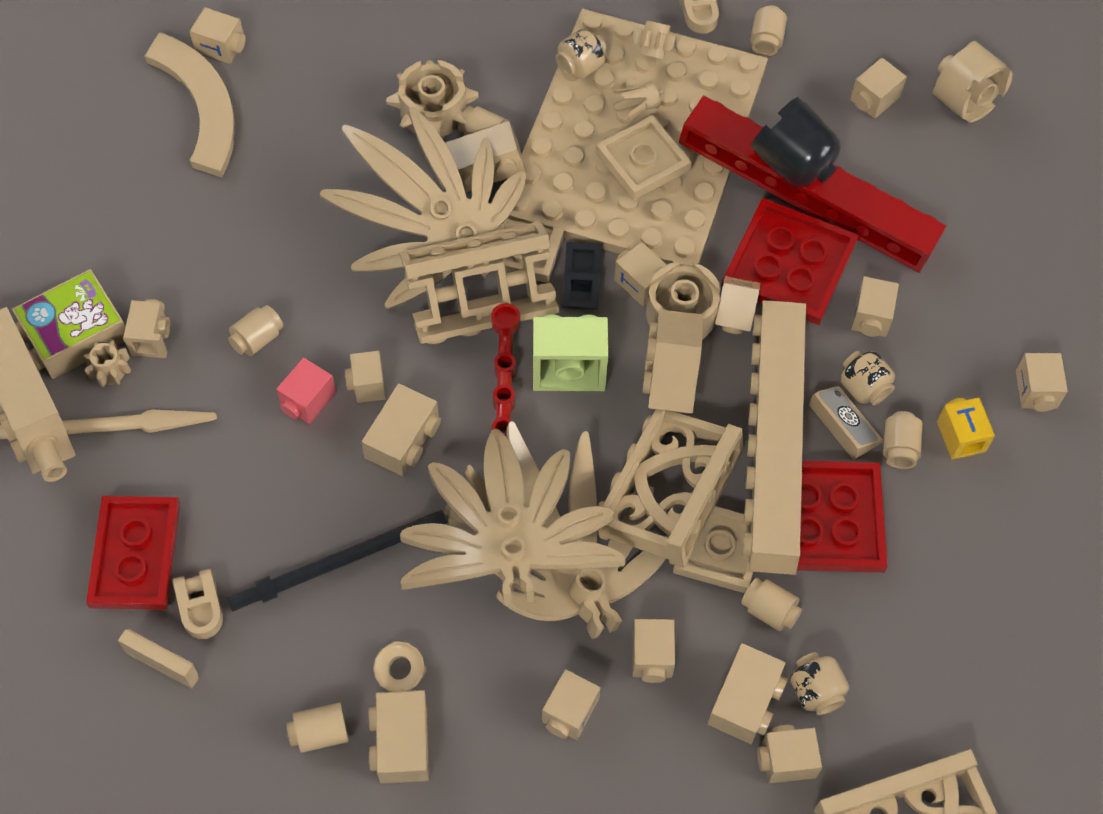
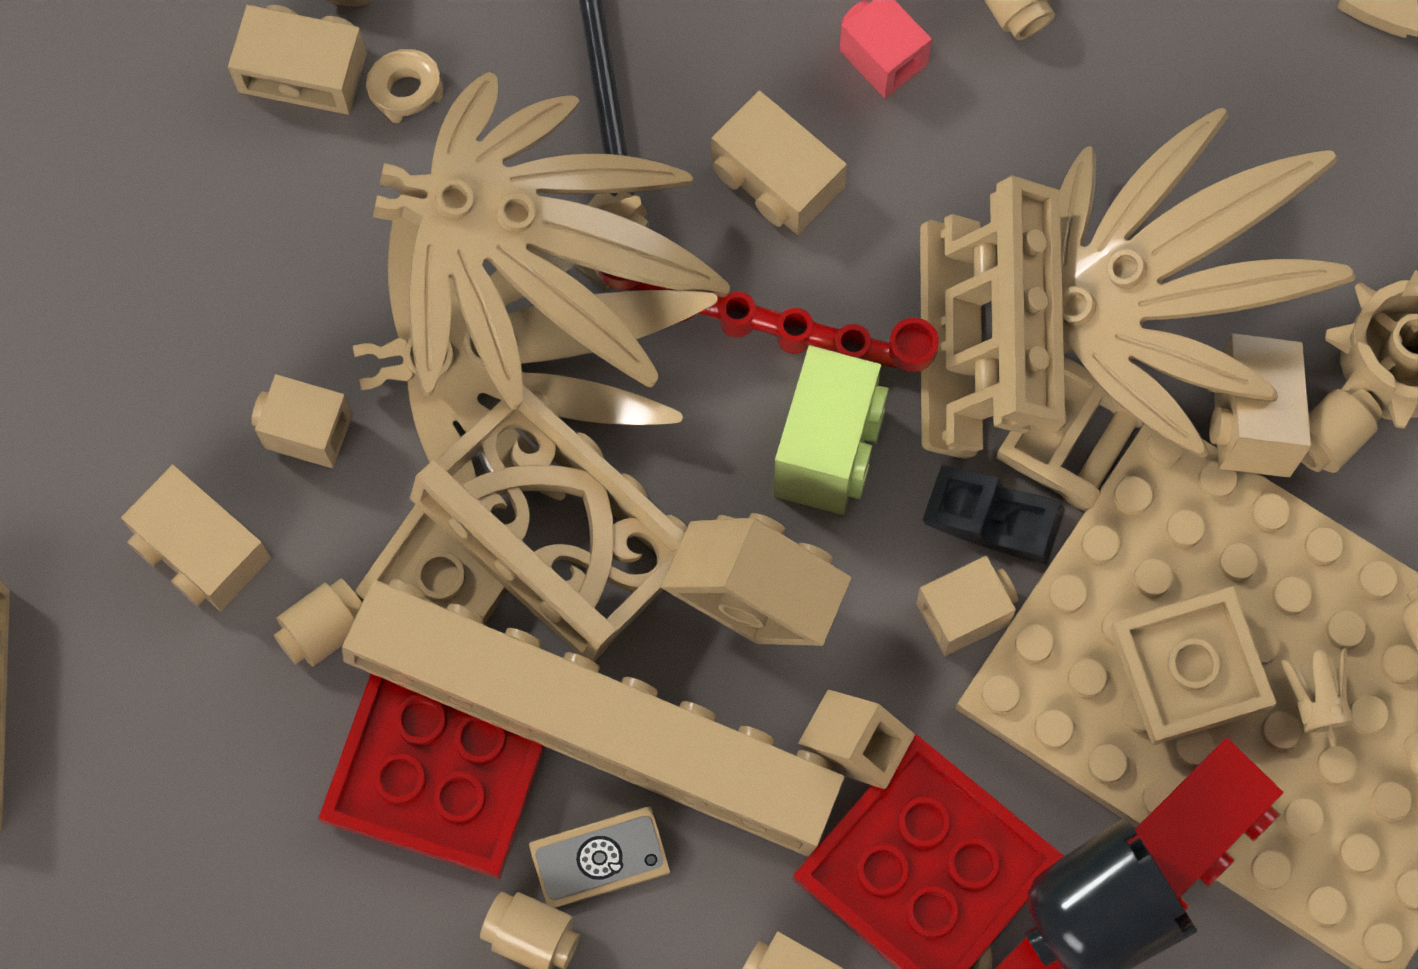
camera: 110 degrees right, 10 degrees up
tan plate [345,350,386,403] -> none
tan brick [542,669,601,740] -> none
tan brick [646,262,720,339] -> none
tan brick [757,725,822,784] -> none
tan head [790,652,849,715] -> none
tan head [841,351,895,405] -> none

